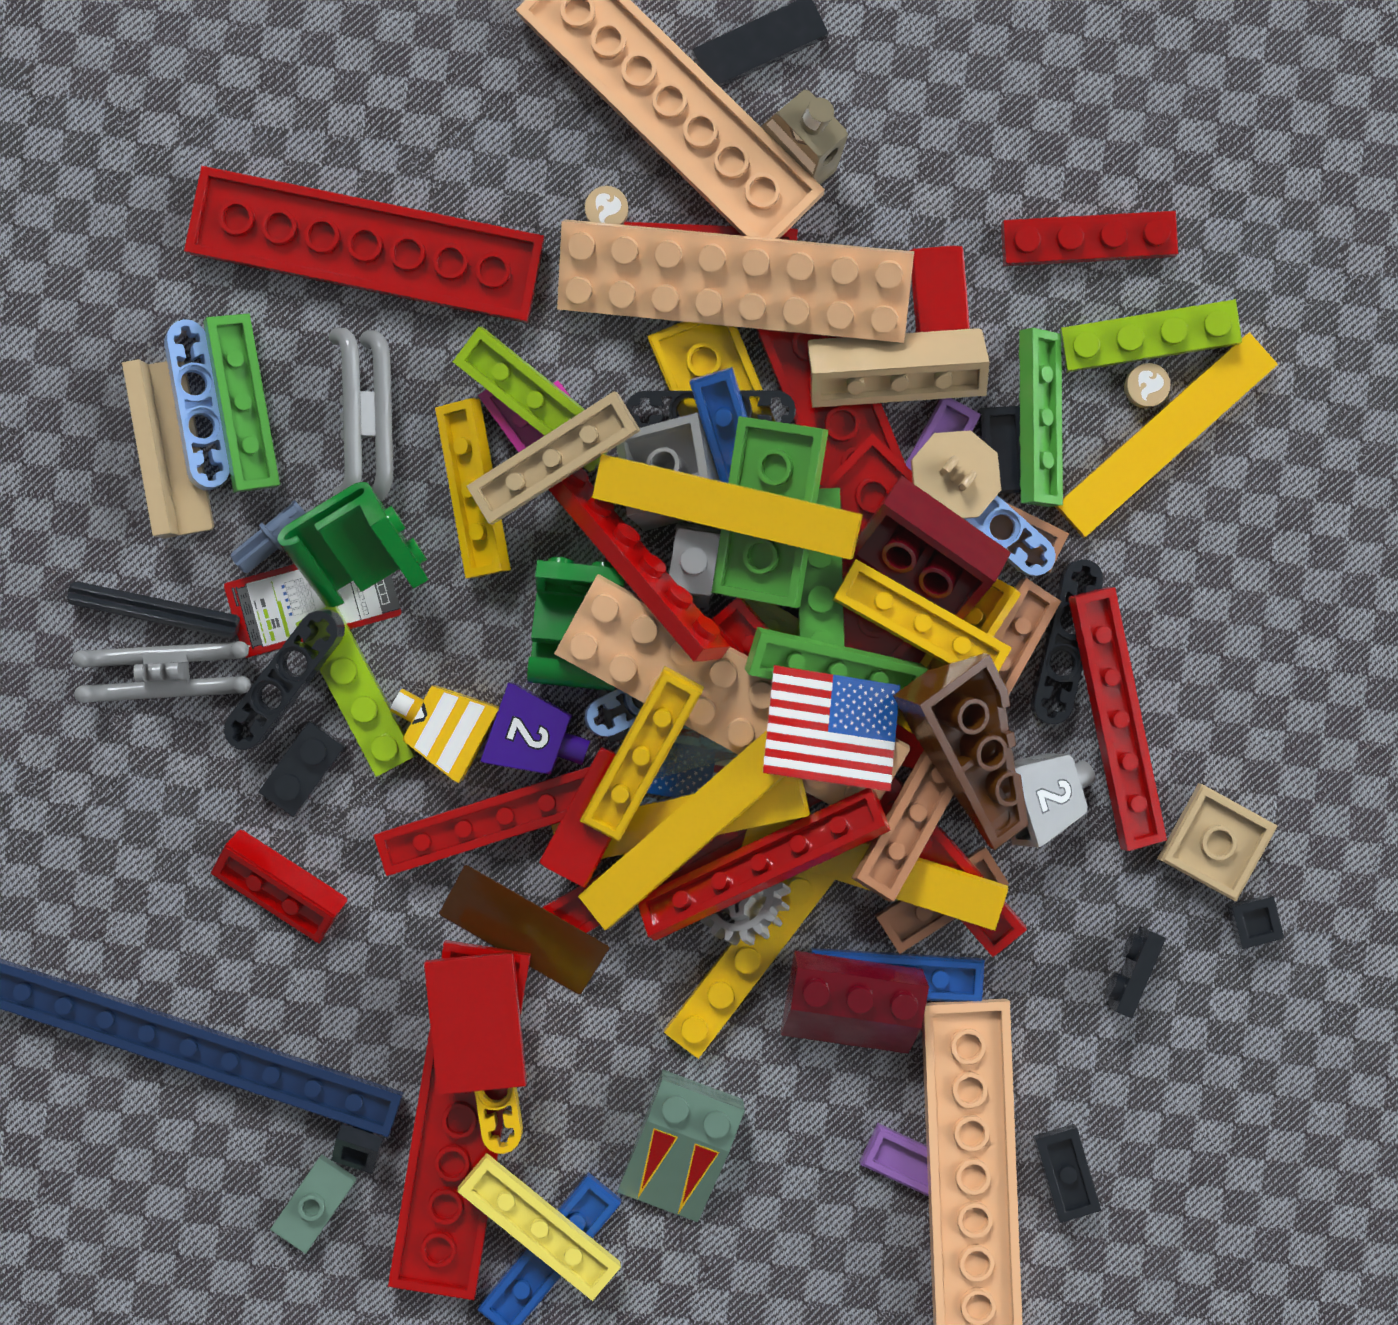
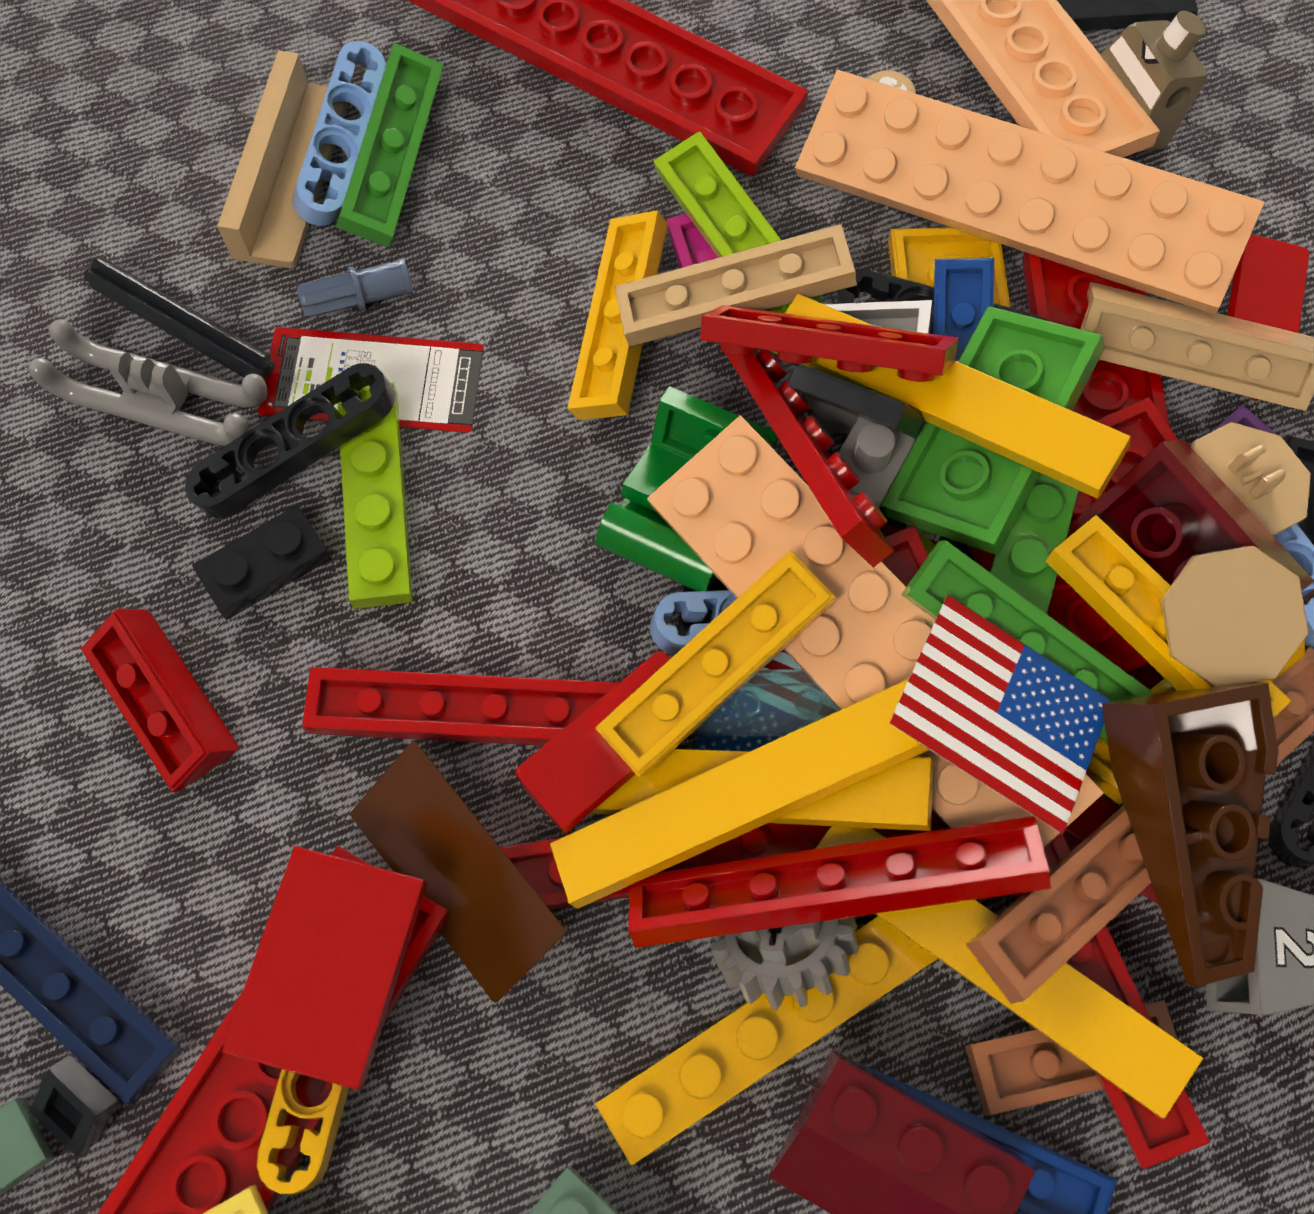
camera: 20 degrees right, 20 degrees down
green piece [277,482,429,607] -> none
light grey piece [329,327,393,501] -> none
torso [390,685,499,783] -> none
dark purple torso [481,682,591,774] -> none
none -> red plate [700,305,958,382]
none -> black tile [788,364,925,439]
none -> tan piece [1161,546,1309,687]

